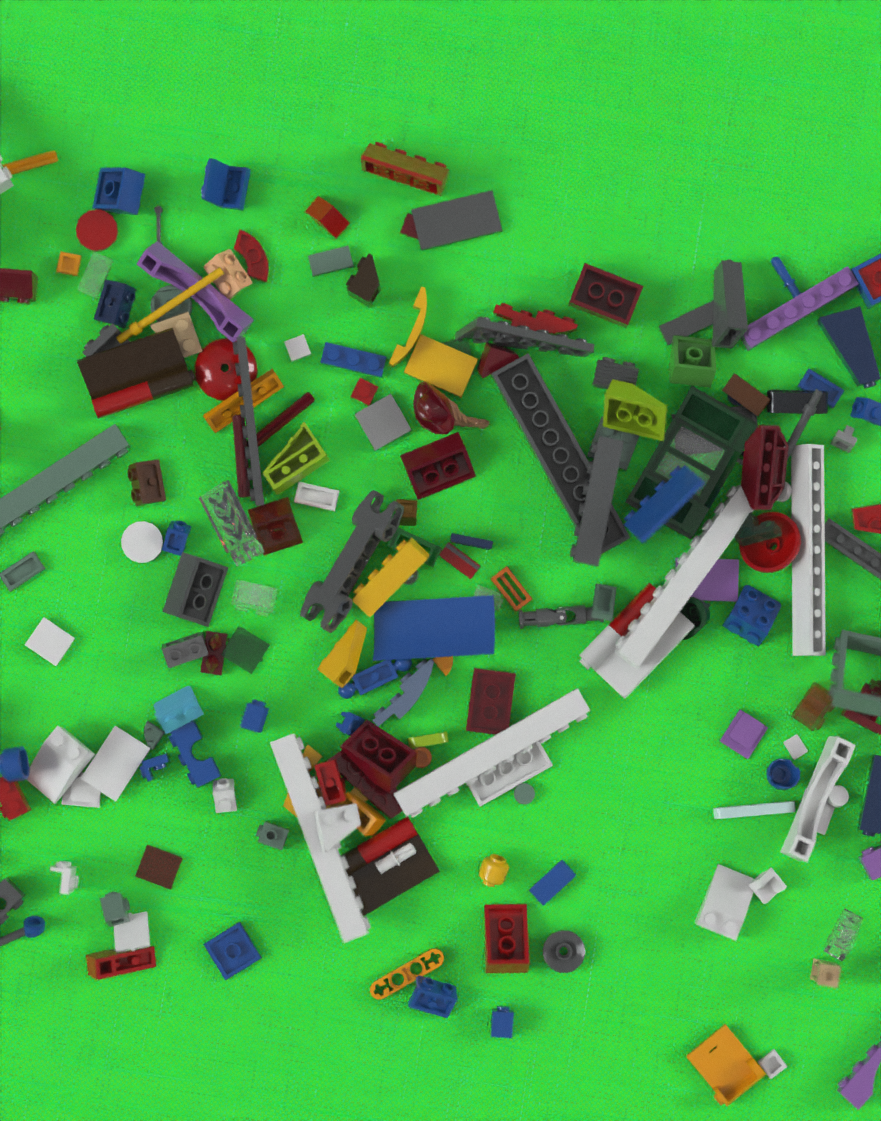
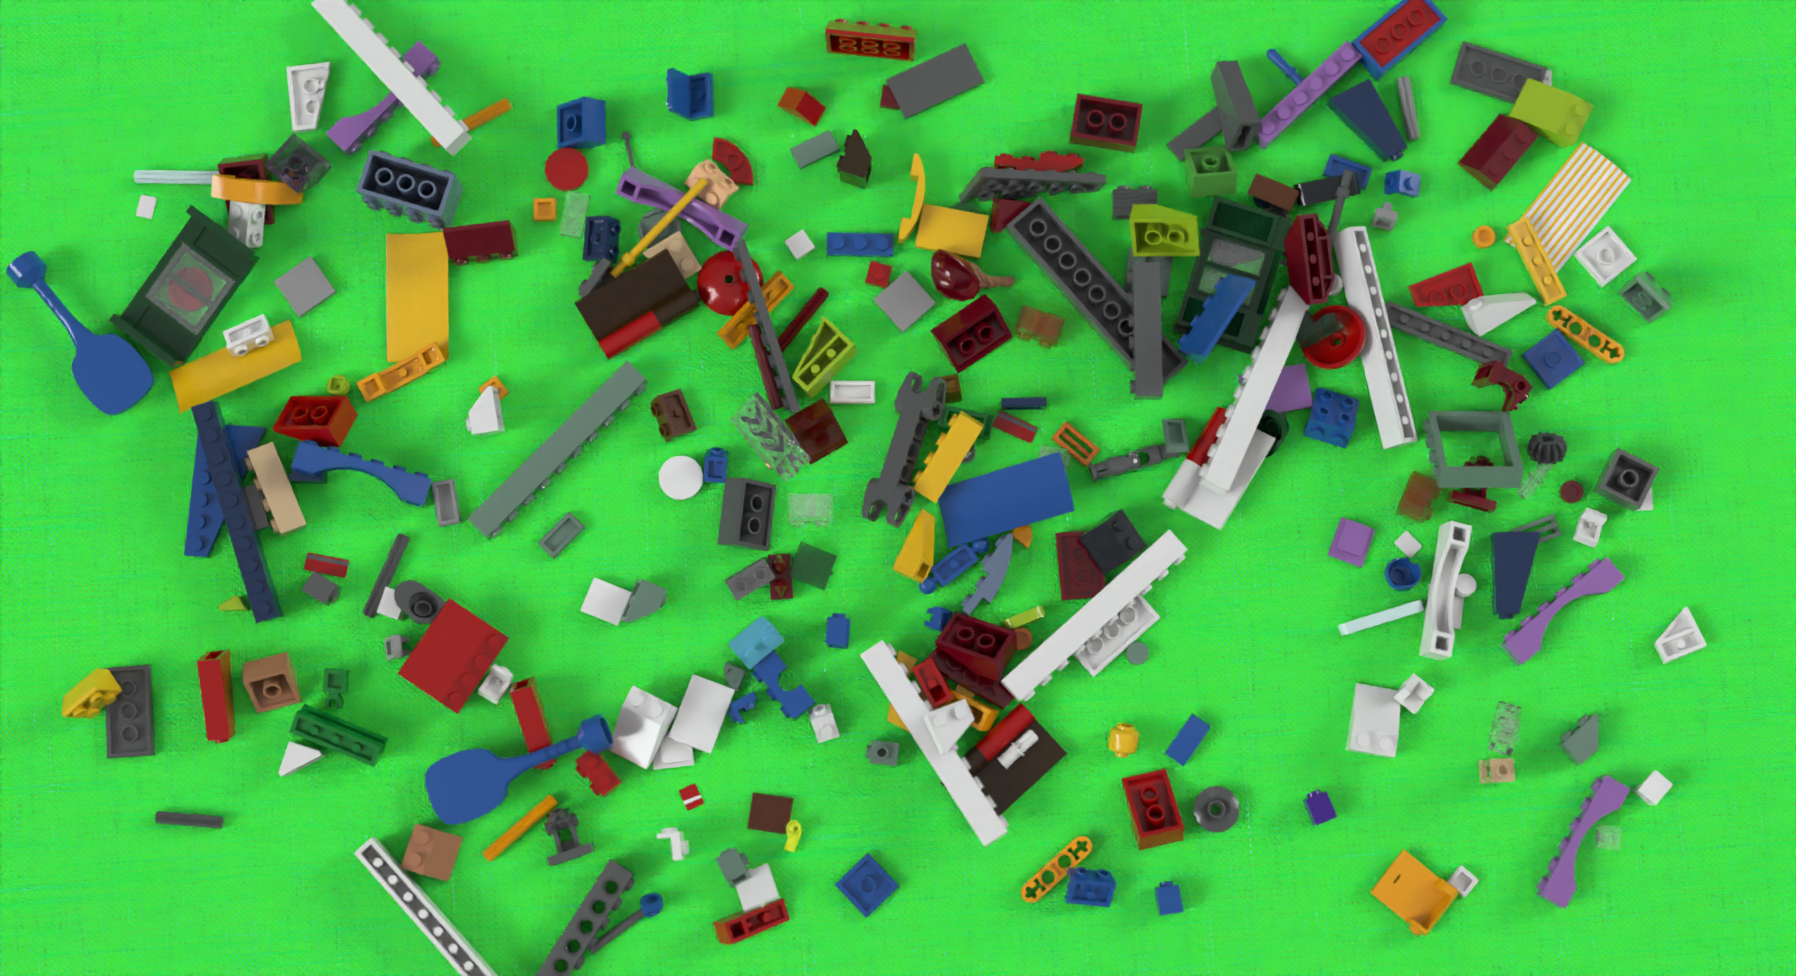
camera: 10 degrees left, 5 degrees down
none -> sand green slope [620,578,667,623]
none -> red sticker [679,783,704,811]
none -> neon yellow arm [784,820,802,853]
none -> clear orange brick [1014,305,1065,349]
none -> black slope [1078,509,1147,574]
none -> dark purple brick [1302,789,1337,826]

